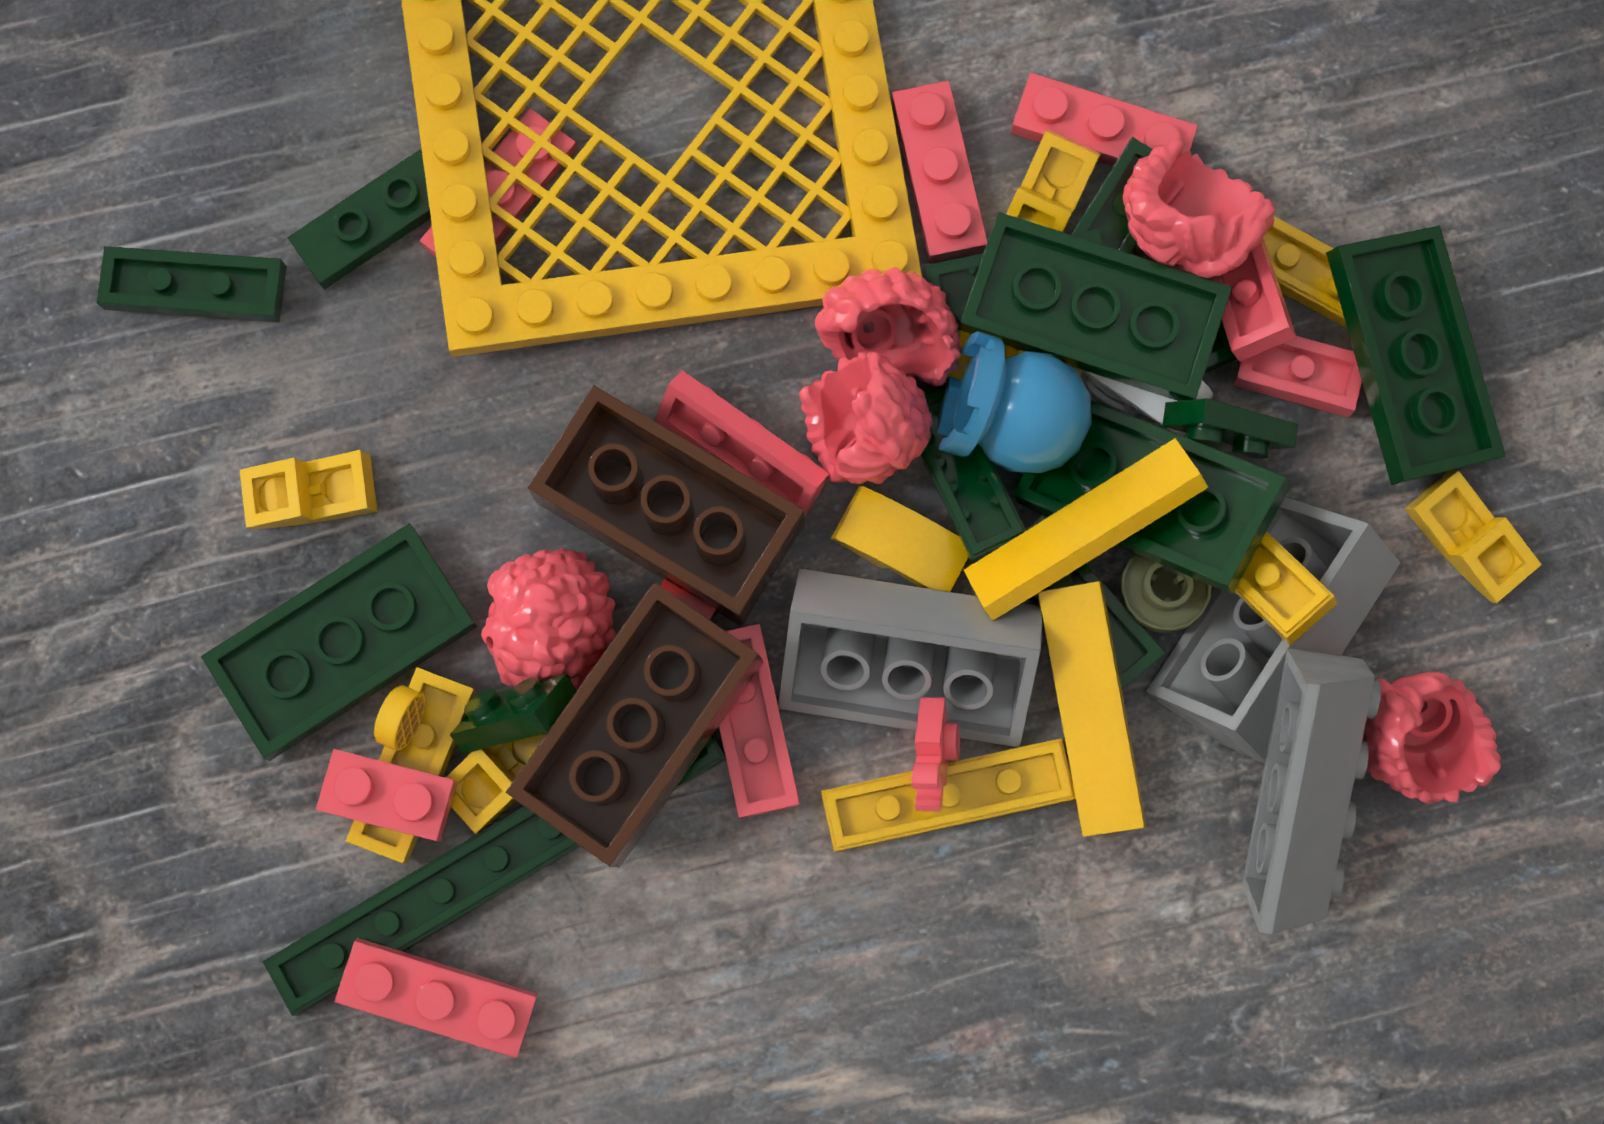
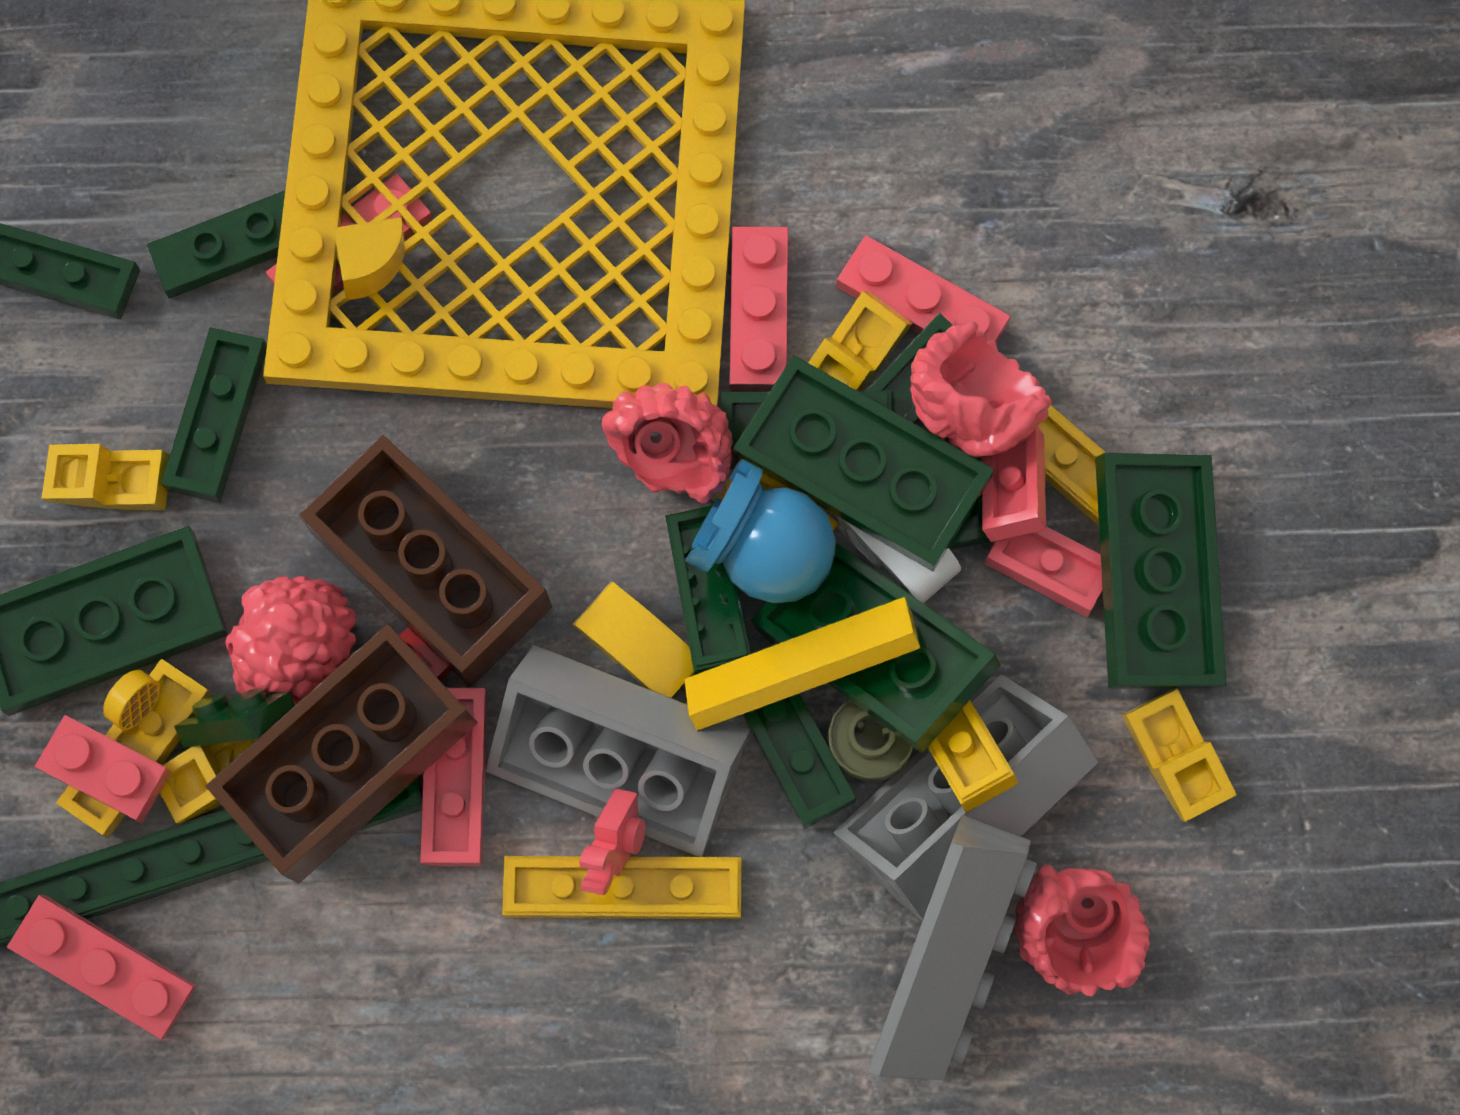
camera: 15 degrees right, 5 degrees down
coral plate [654,370,830,517] -> none
coral hair [799,350,933,484] -> none
yellow tile [1038,580,1146,837] -> none
dark green plate [1162,398,1298,459] -> none
none -> dark green plate [161,327,267,503]
none -> yellow brick [333,217,405,301]

